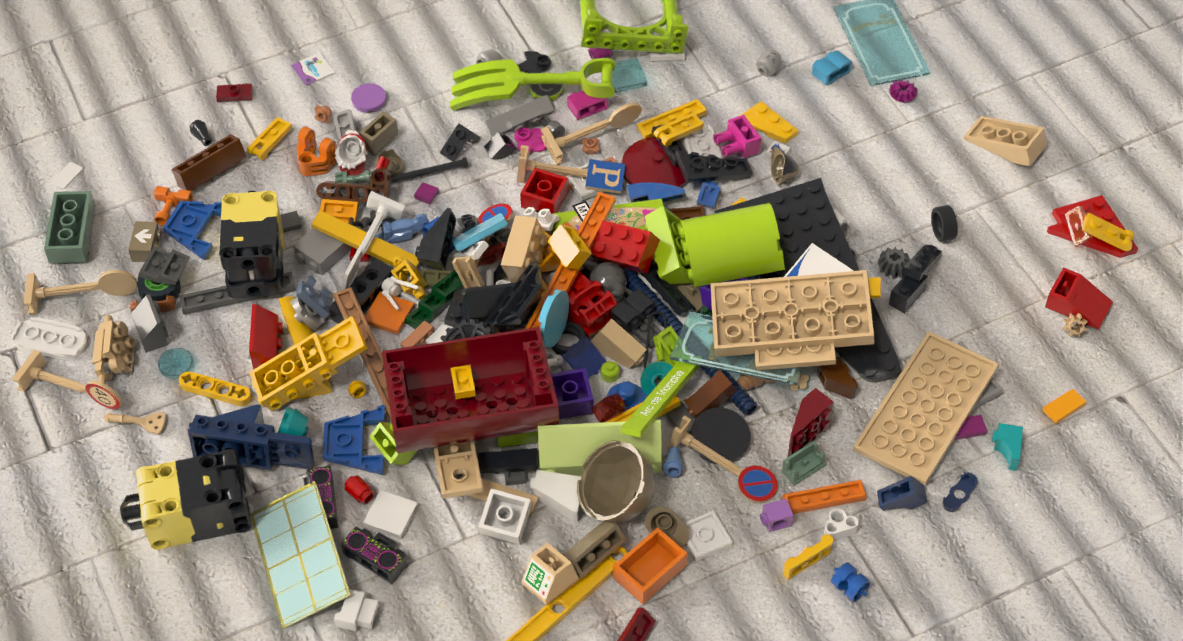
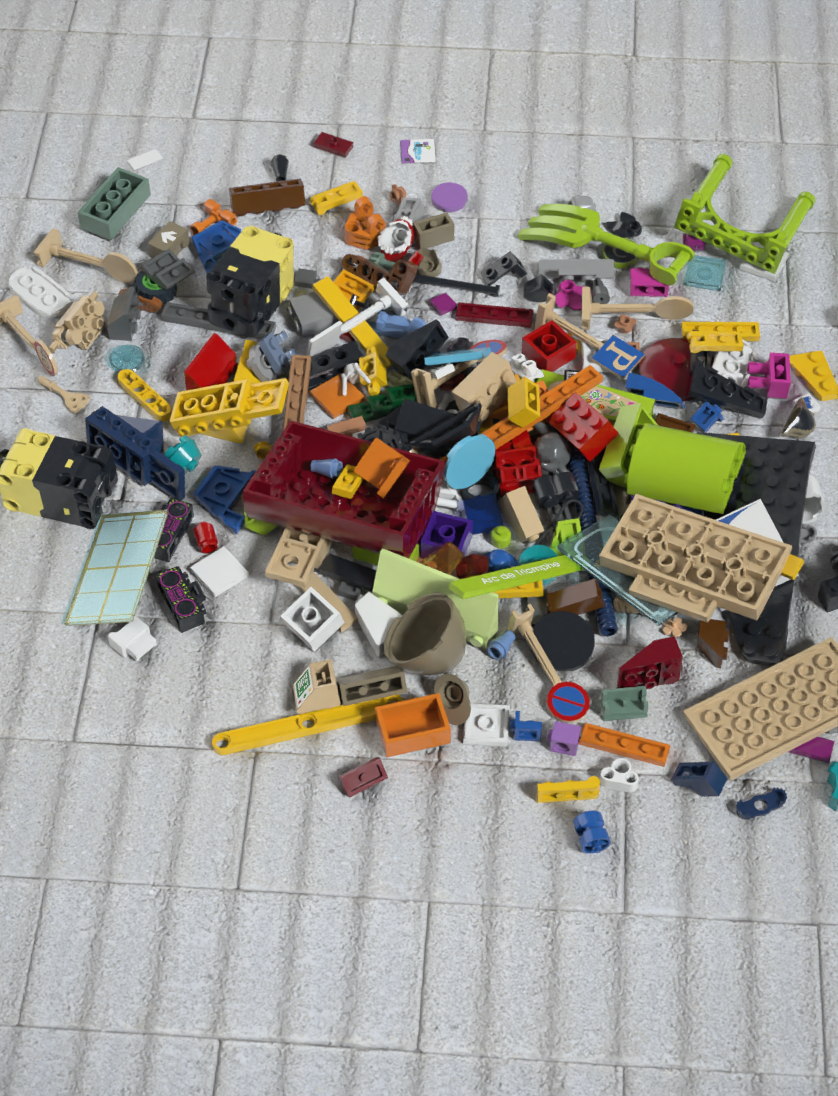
camera: 30 degrees right, 0 degrees up
none -> medium blue cone [311,459,343,479]
none -> orange bracket [354,438,410,498]
none -> clear orange slope [419,541,464,575]
none -> dark red tile [456,302,534,328]
none -> blue bracket [510,711,542,742]

